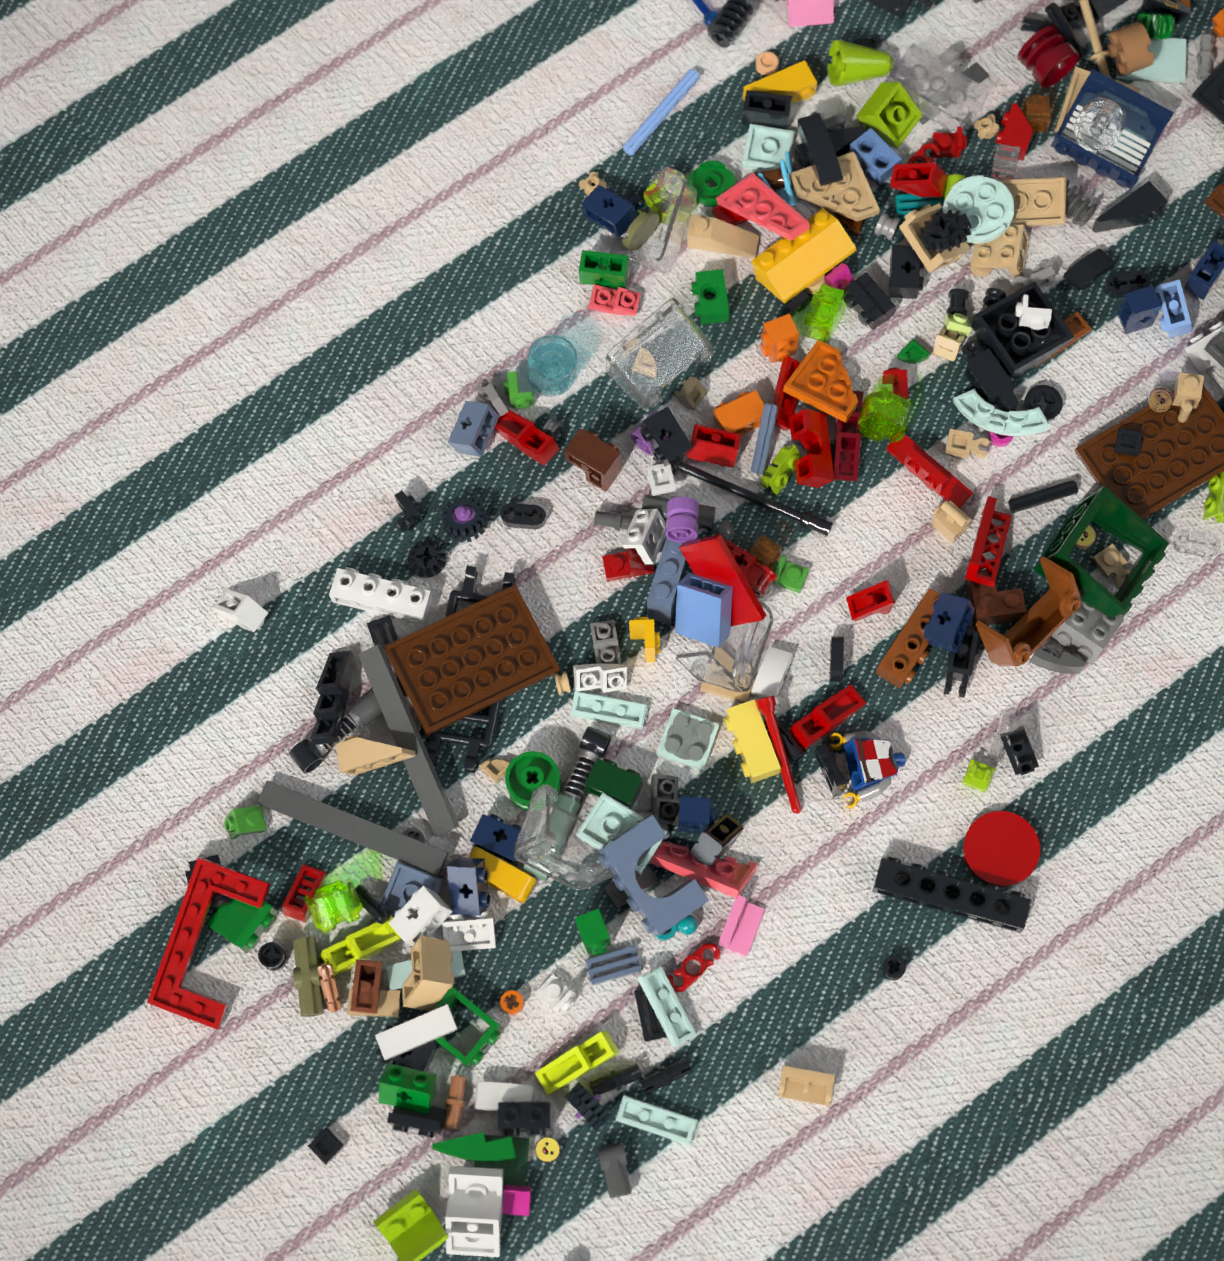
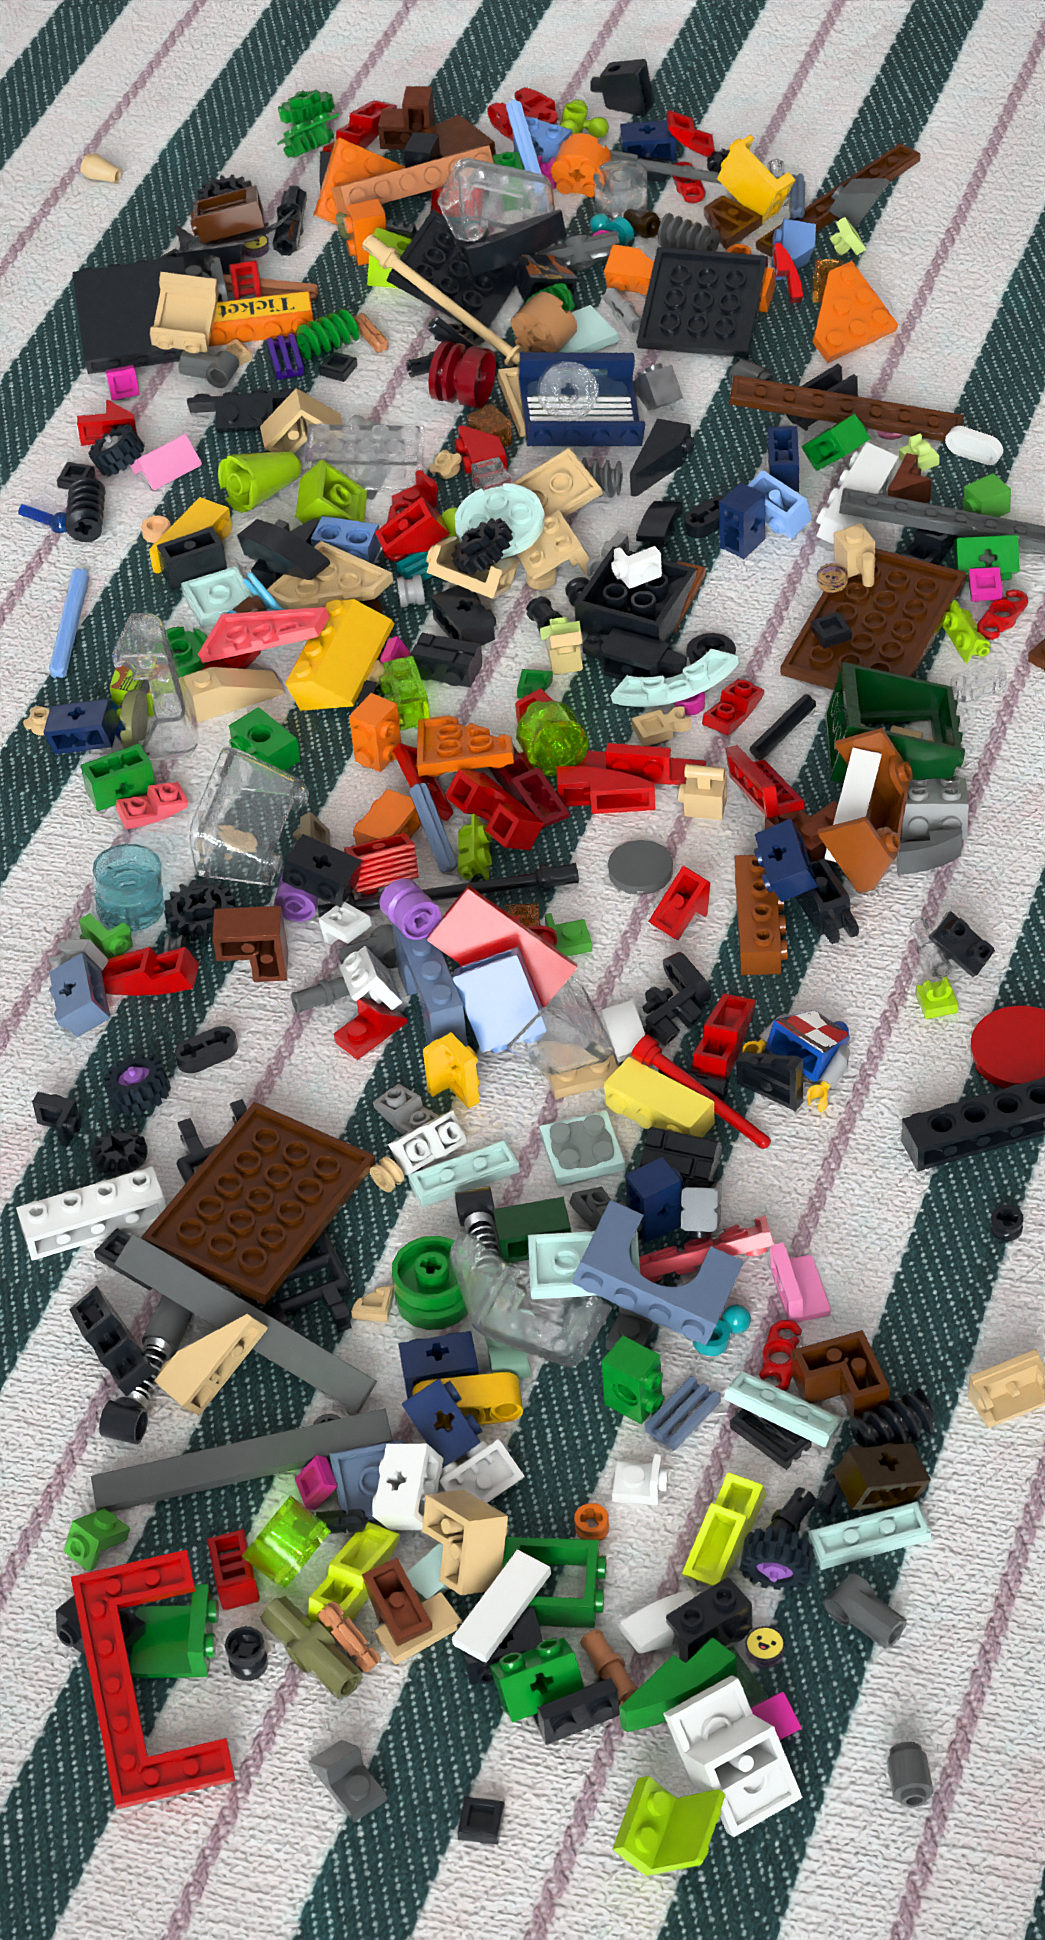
camera: 35 degrees left, 25 degrees down
none -> black gear [164,879,236,941]
none -> tan brick [260,388,345,454]
none -> dark pink tile [294,1455,338,1510]
none -> dark grey slope [308,1740,387,1823]
none -> red slope [556,766,656,814]
none -> dark grey tile [608,840,673,894]
none -> flat silver slope [633,363,683,411]
none -> black brick [640,1127,722,1187]
none -> black hips [642,984,703,1046]
none -> red slope [702,678,765,736]
none -> reddish brown brick [792,1330,890,1418]
none -> white sticker [824,748,882,862]
none -> dark brown brick [833,1443,931,1510]
none -> black piece [850,1388,934,1448]

